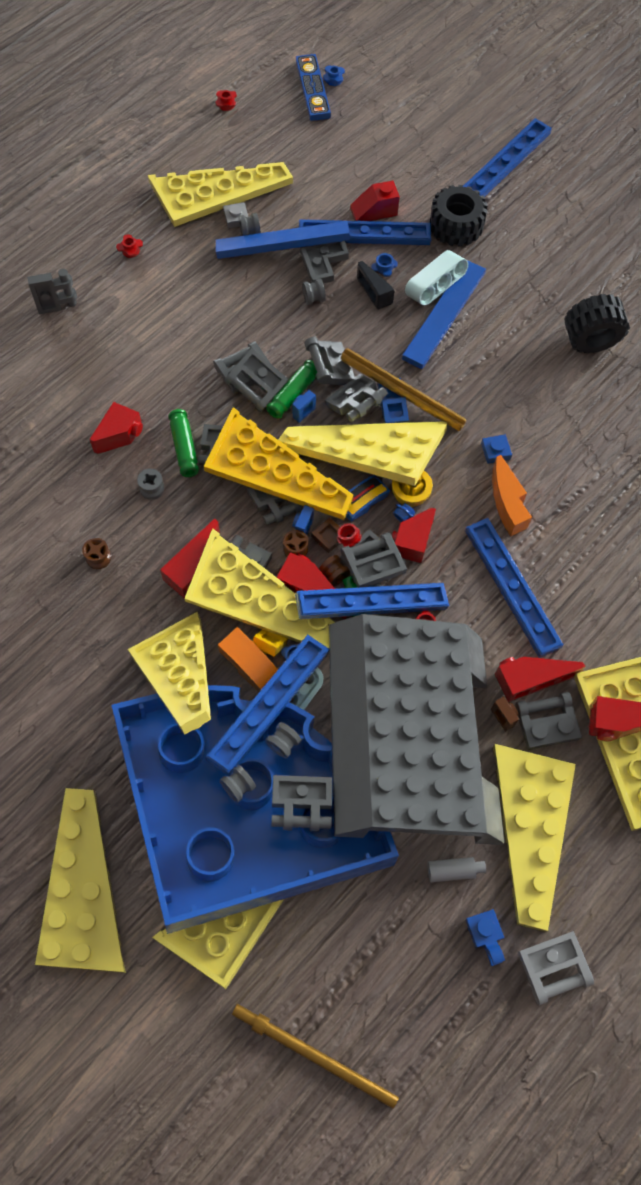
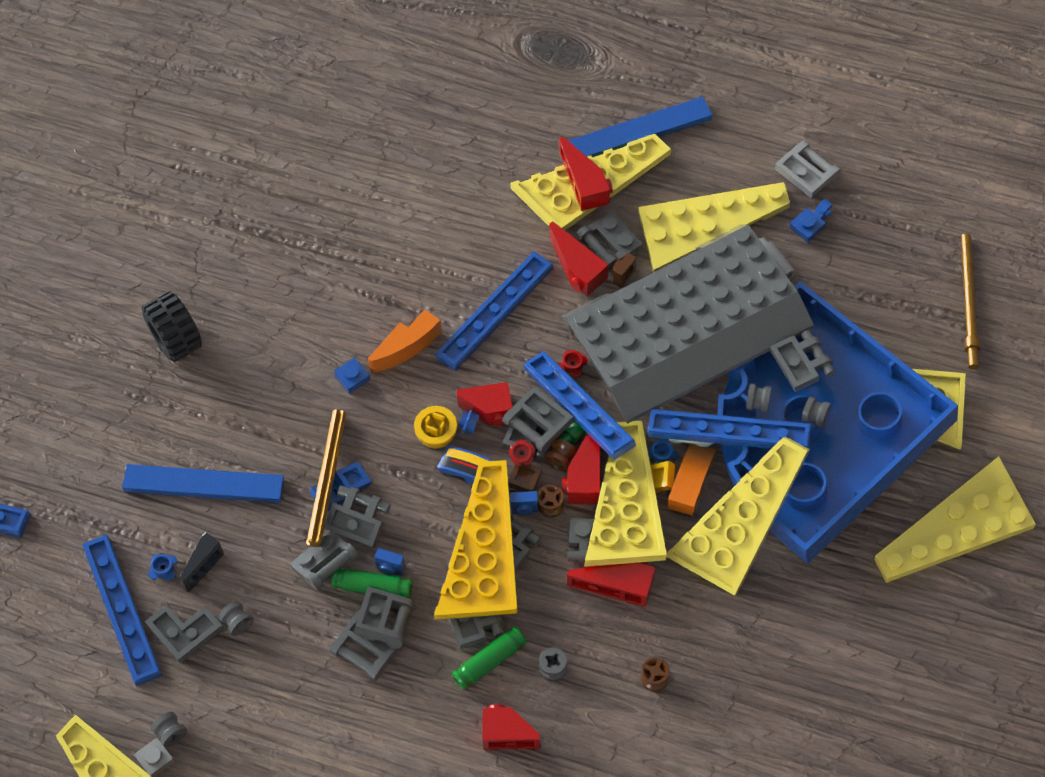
camera: 110 degrees left, 5 degrees down
blue tile [216,221,350,259] -> none
light yellow wing [278,421,447,486] -> none
red slope [350,180,400,221] -> none
light aqua beam [405,250,468,305] -> none
black tyre [429,185,488,246] -> none

